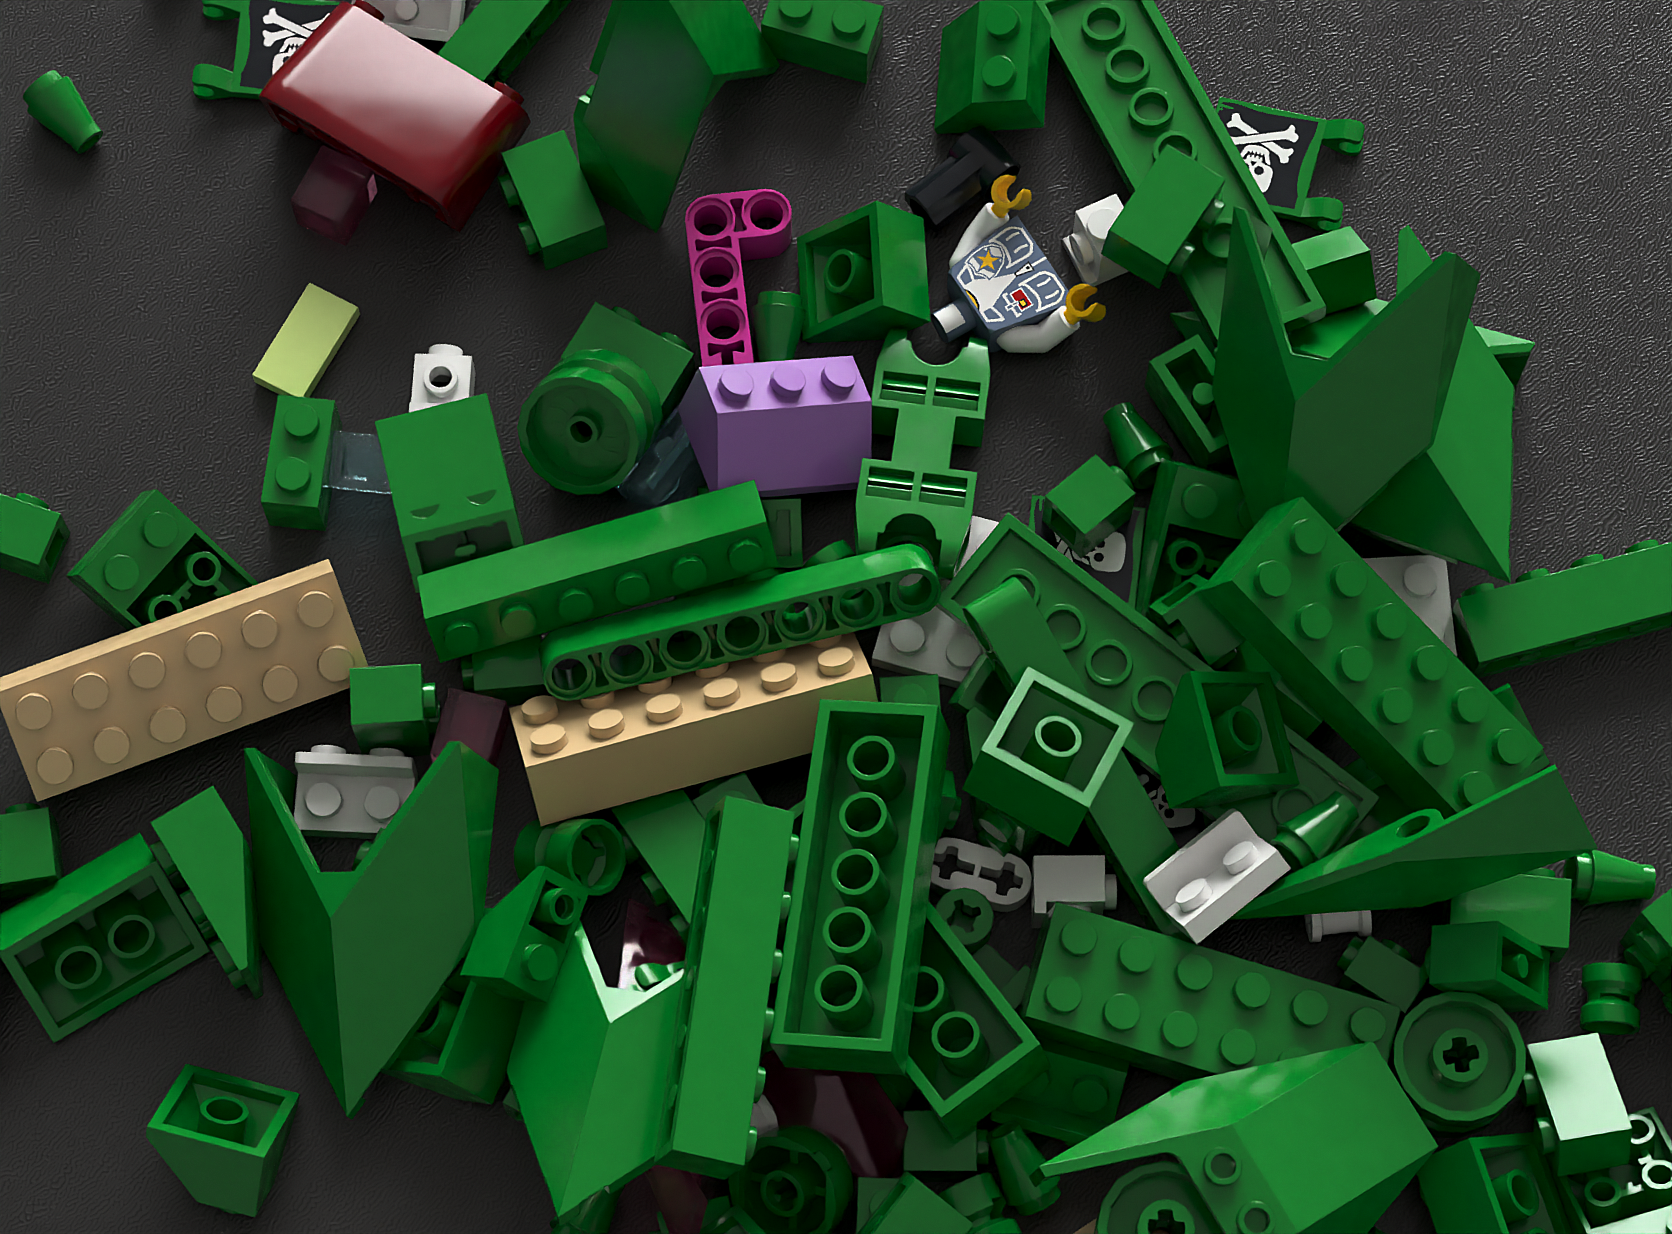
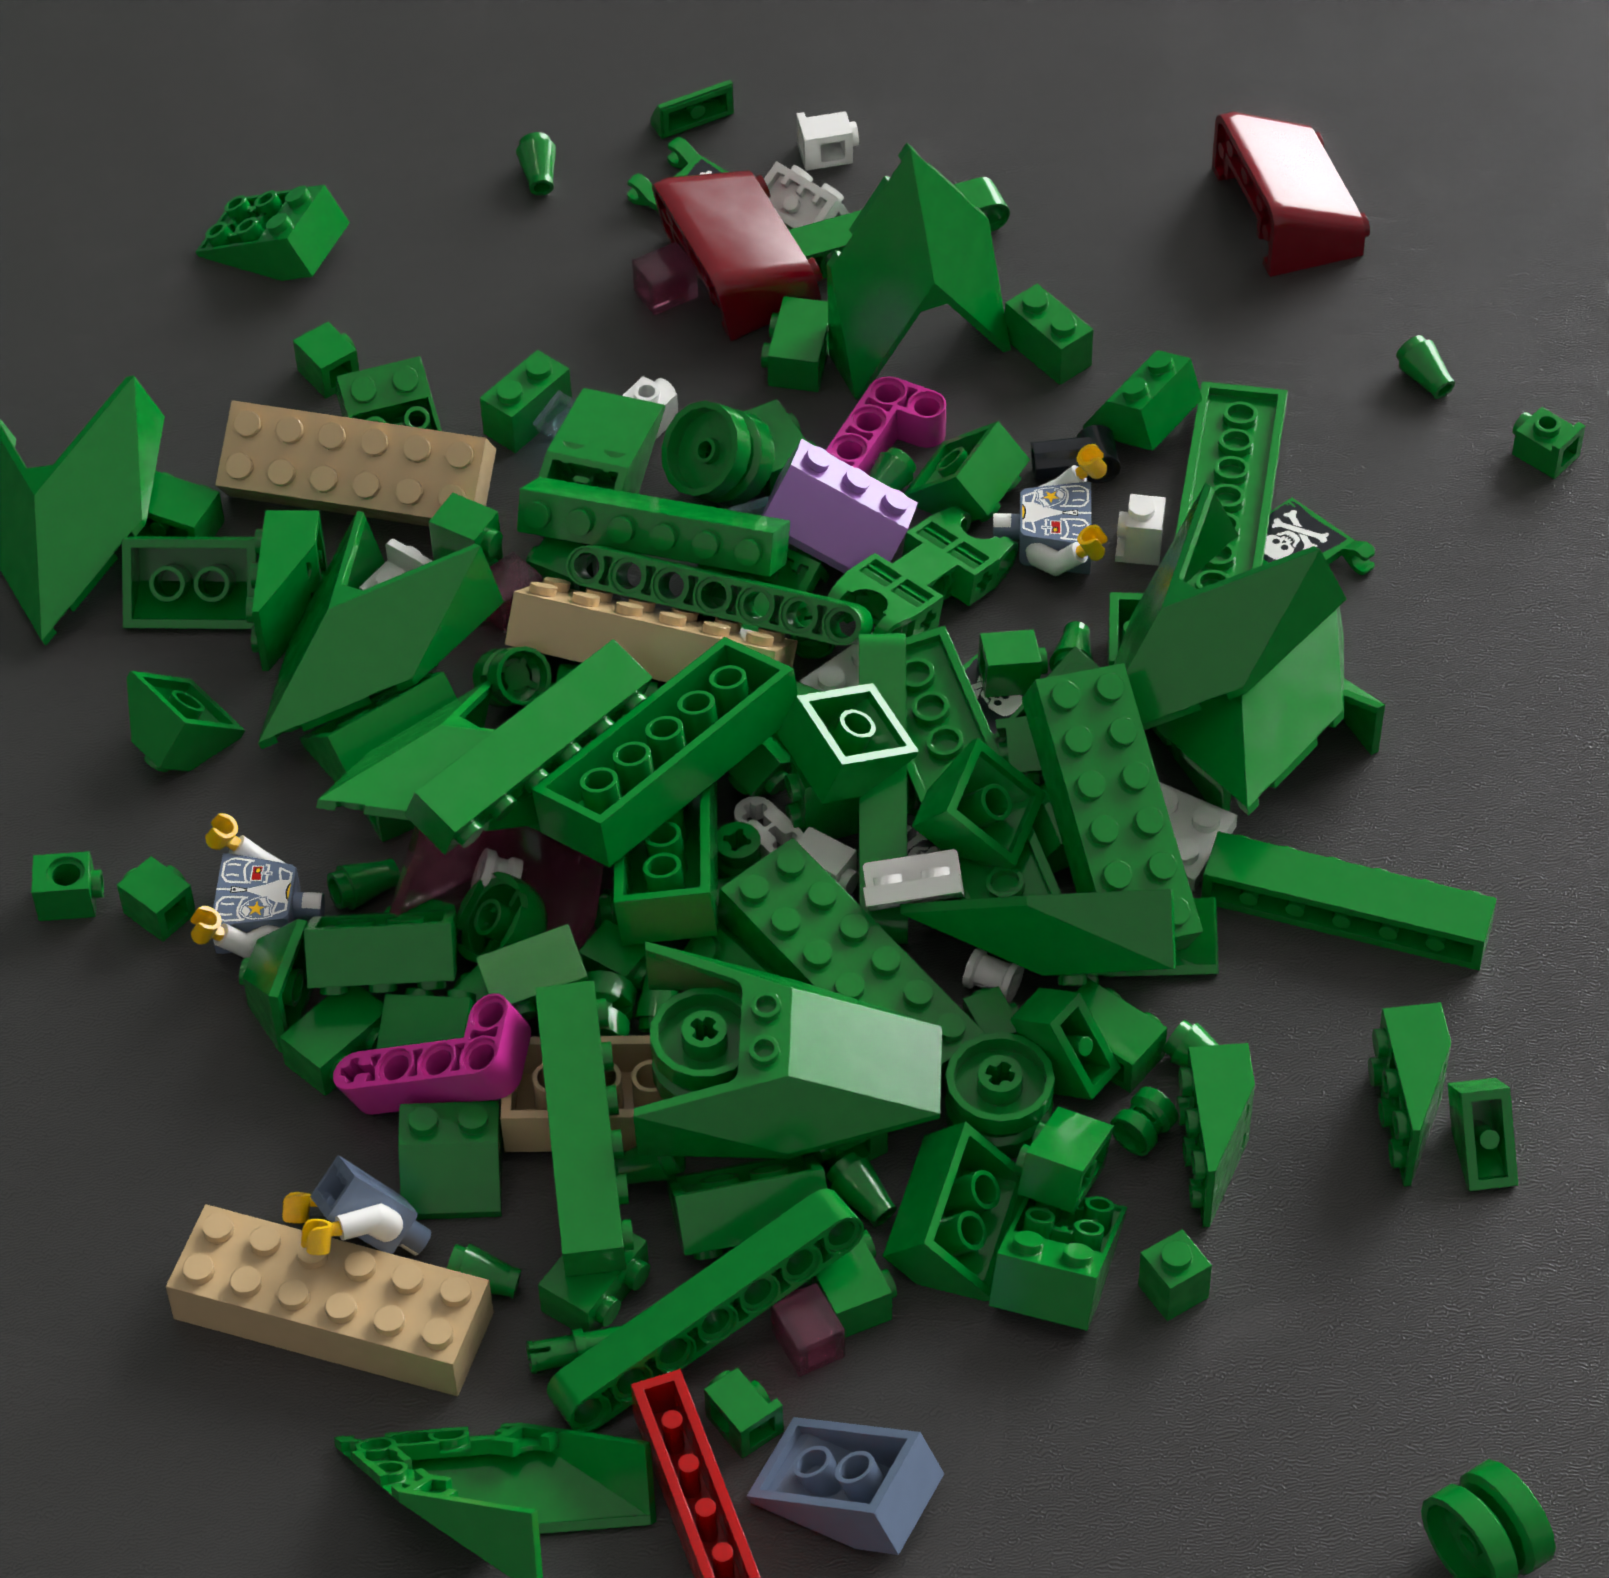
camera: 35 degrees right, 20 degrees down
yellowish green tile [252,283,360,398] -> none
green slope [460,866,590,1003] -> none
green brick [1101,144,1226,289] -> none
green cone [1270,791,1359,873] -> none

